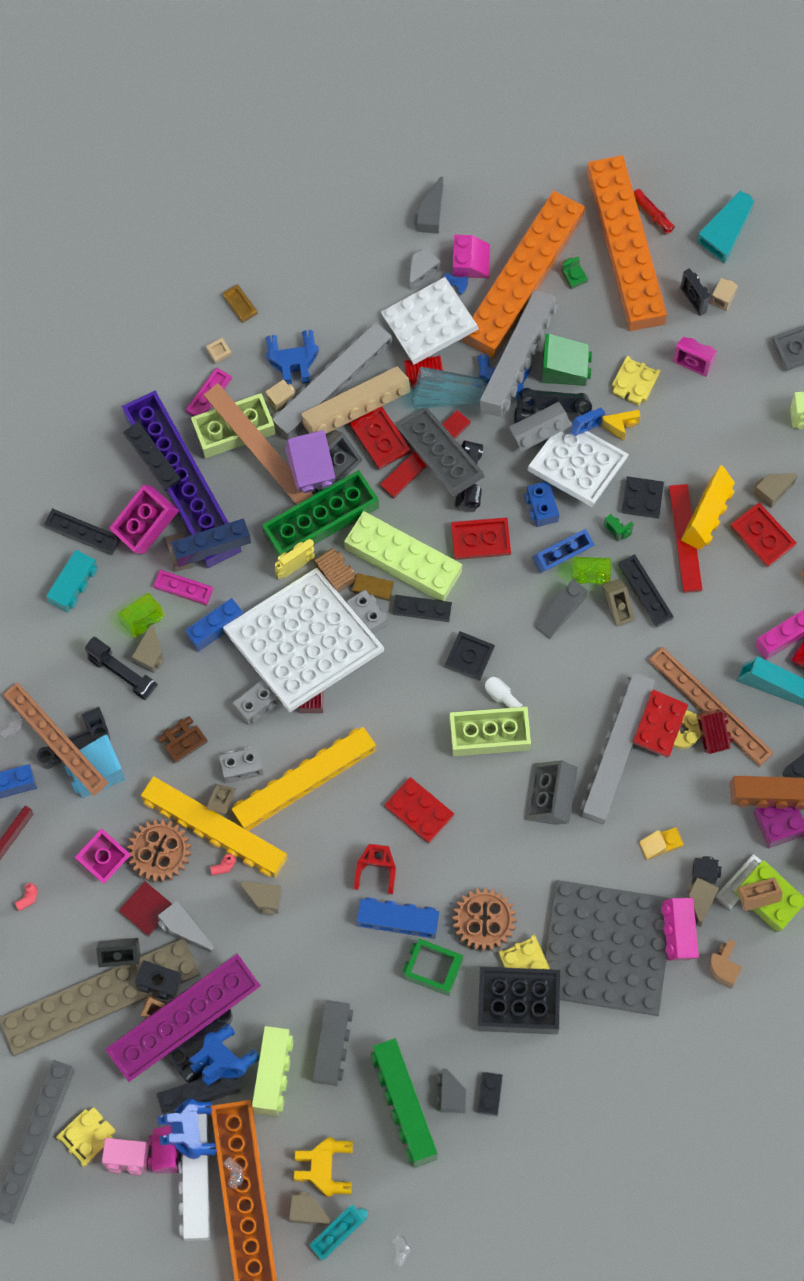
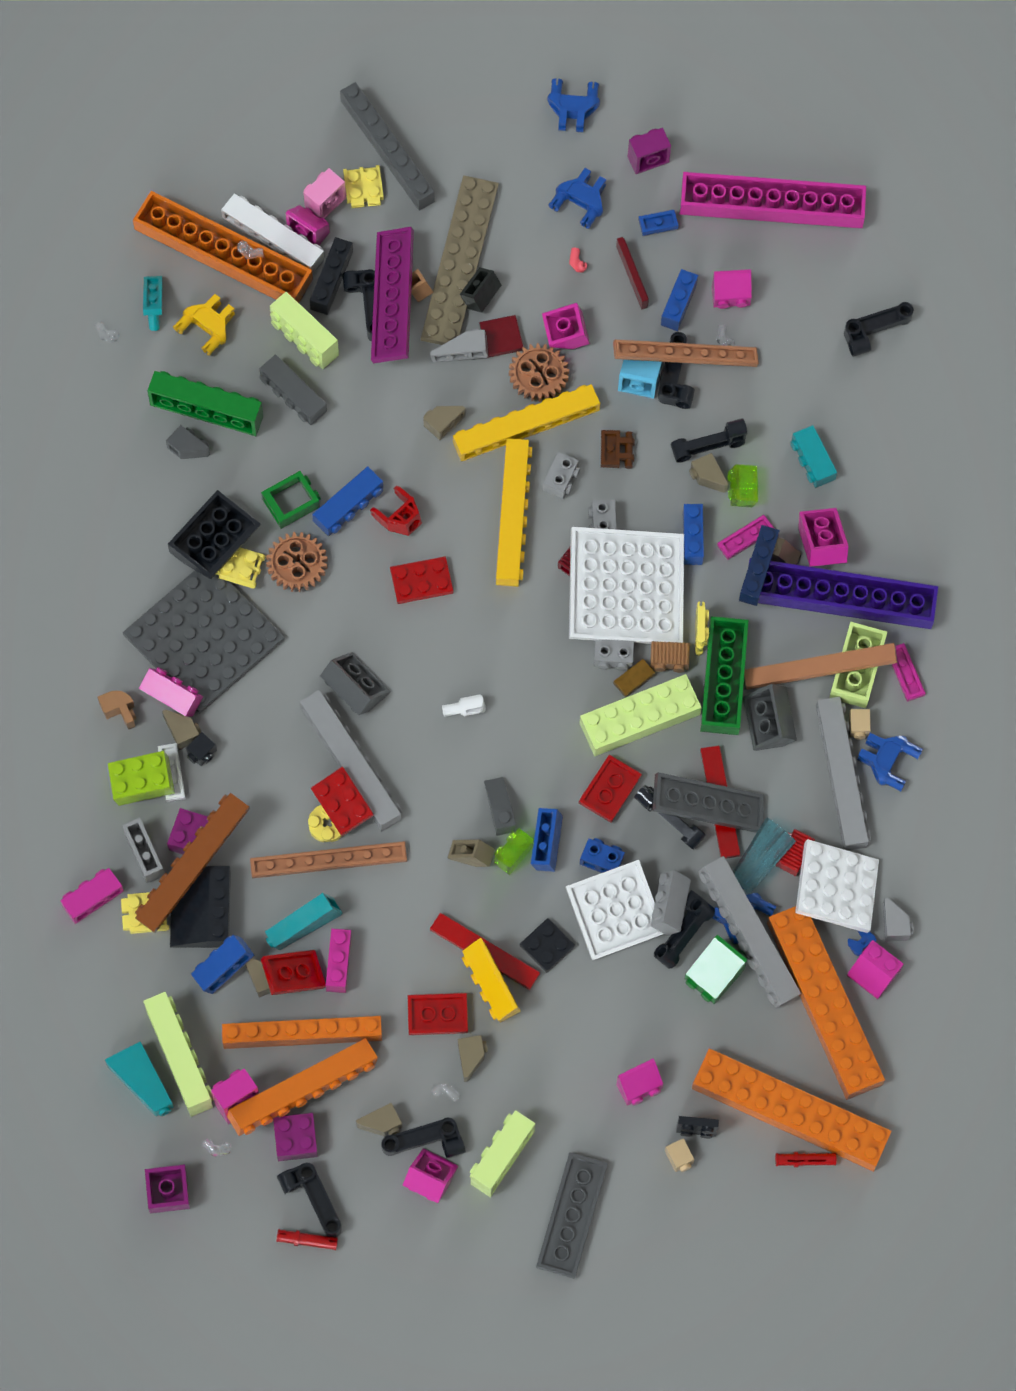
camera: 125 degrees right, 0 degrees up
black plate [44,508,121,555] -> none
black plate [123,422,181,491] -> none
black brick [135,960,182,1000] -> none
connector [158,1099,217,1159] -> none
blue connector [190,1024,260,1086] -> none
tan plate [206,338,232,363] -> none
dark tan plate [207,784,236,814] -> none
coral arm [210,854,236,876] -> none
pearl gold tile [222,284,258,323] -> none
medium lavender slope [285,430,335,493] -> none
dark tan slope [289,1192,331,1226] -> none
tan brick [301,366,411,434] -> none
red plate [350,406,411,470] -> none
black plate [393,595,452,622] -> none
dark grey slope [414,177,444,234] -> none
black plate [445,631,495,681] -> none
yellowish green brick [449,707,531,757] -> none
black plate [478,1072,503,1116] -> none
green bracket [561,256,588,289] -> none
blue plate [570,407,605,436] -> none
yellow slope [601,410,641,440] -> none
green bracket [604,514,634,541] -> none
light yellow plate [612,356,661,406] -> none
black plate [618,554,674,627] -> none
yellow slope [639,827,684,860] -> none
dark red brick [696,709,732,754] -> none
teal slope [697,190,754,264] -> none
medium nougat slope [737,877,782,911] -> none

